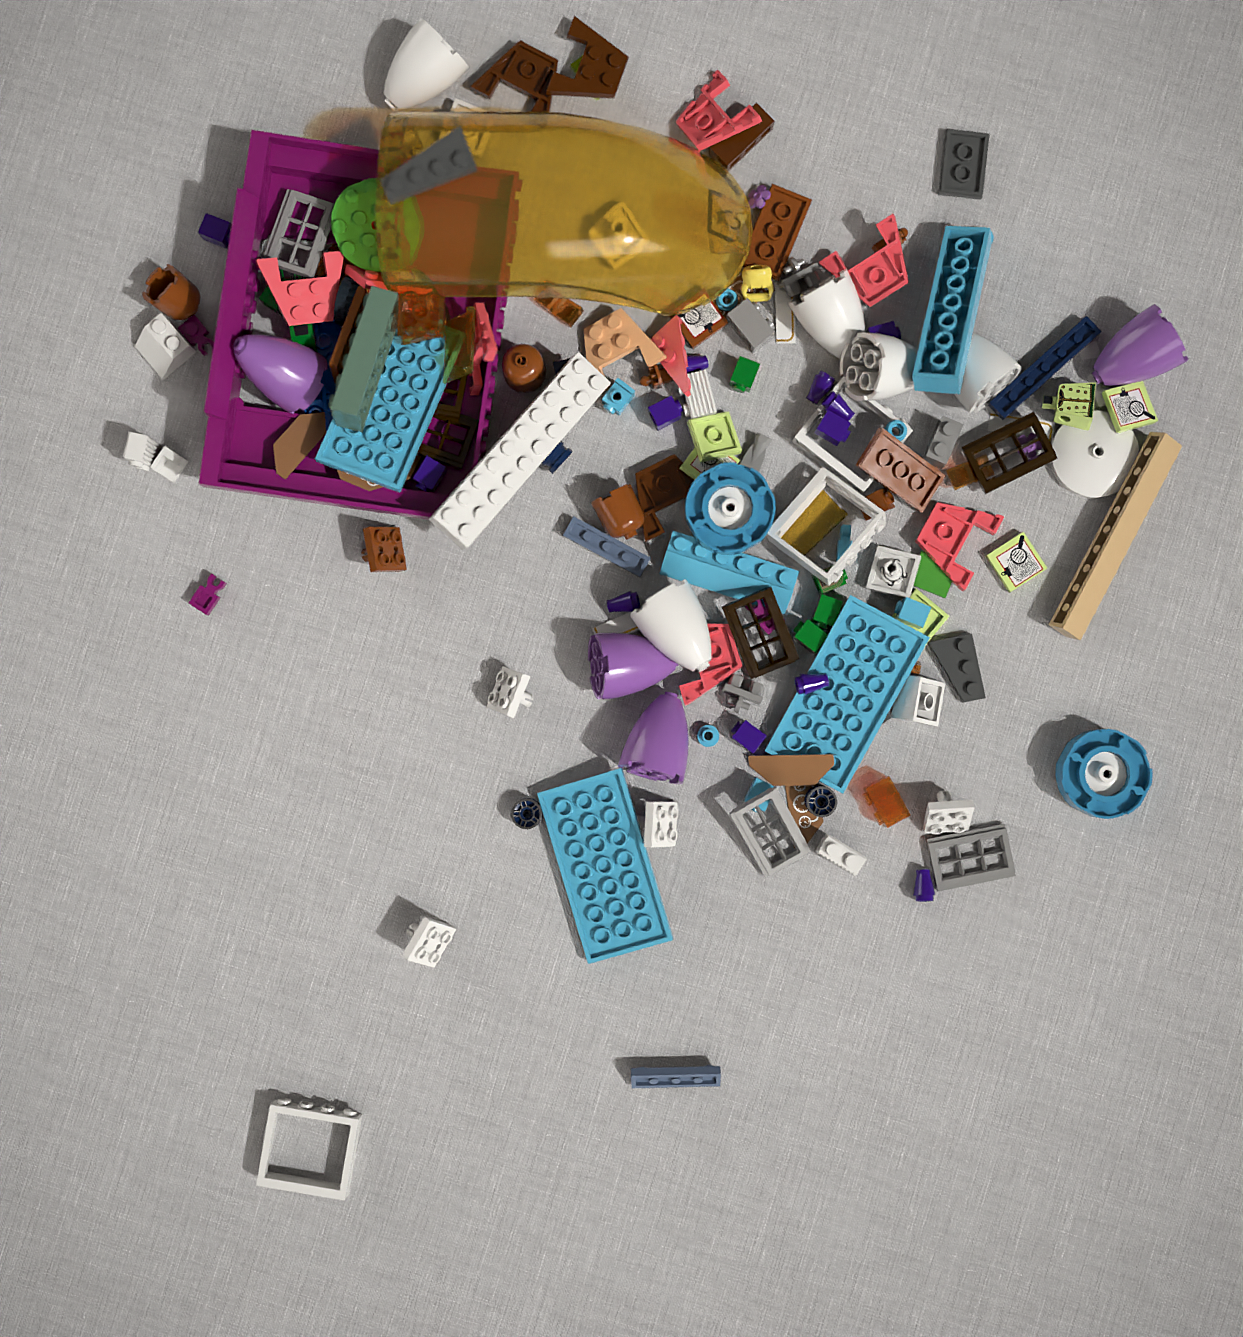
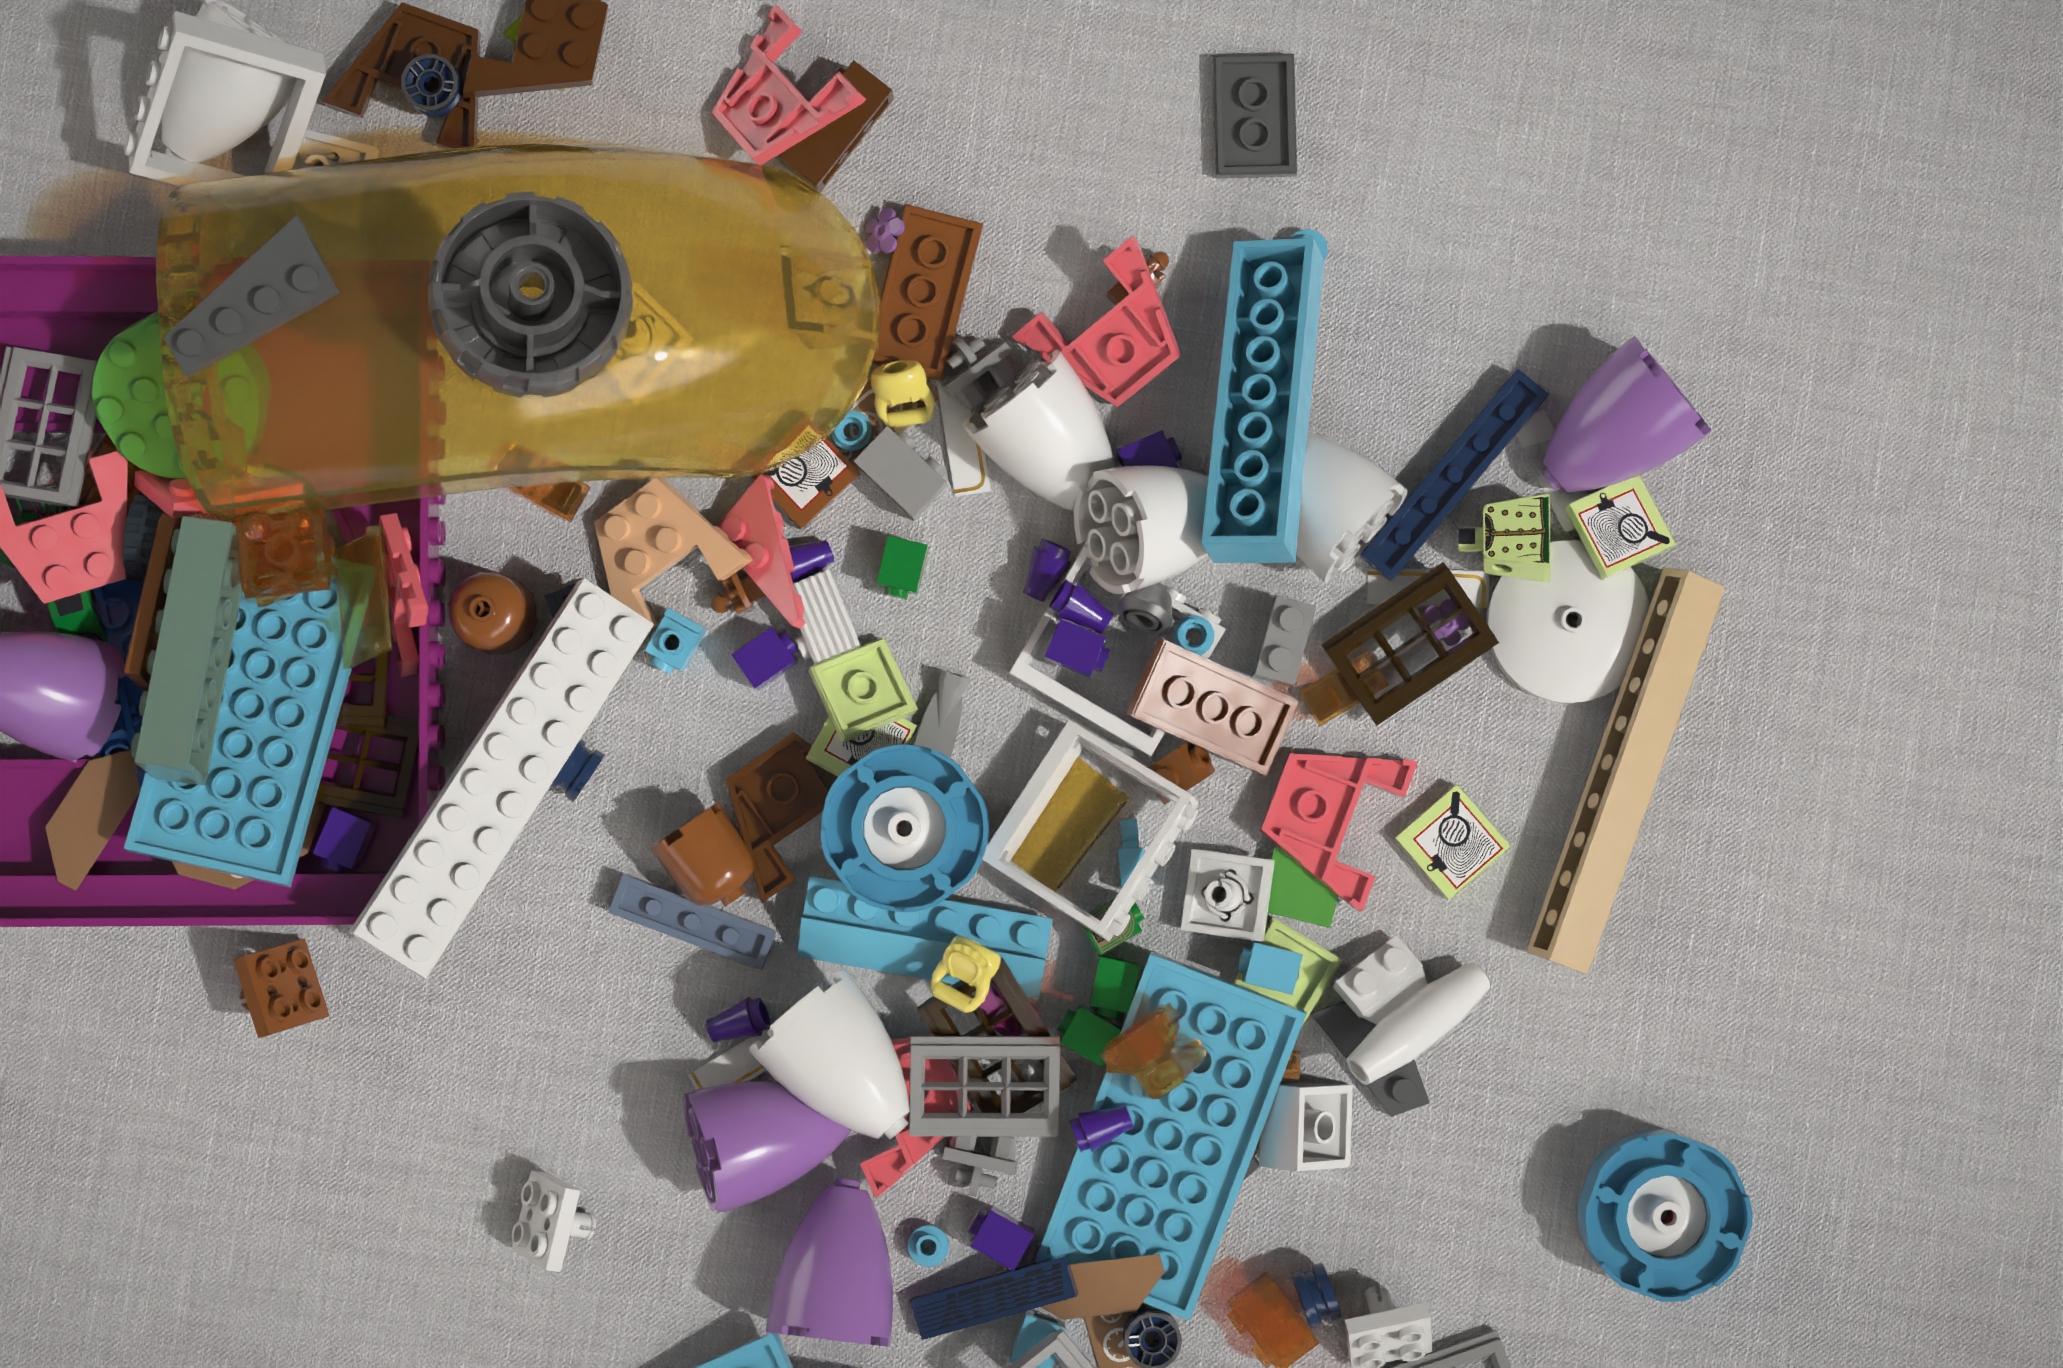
camera: 10 degrees left, 0 degrees up
none -> white window [123,11,326,212]
none -> dark blue wheel [401,54,464,117]
none -> flat silver wheel [428,192,633,398]
none -> light grey piece [909,1036,1060,1137]
none -> dark blue tile [910,1254,1079,1340]
none -> light yellow piece [931,935,1001,1013]
none -> clear orange piece [1099,1002,1206,1099]
none -> flat silver cone [1118,583,1173,633]
none -> dark blue wheel [1291,1262,1342,1328]
none -> white plate [1333,935,1490,1085]

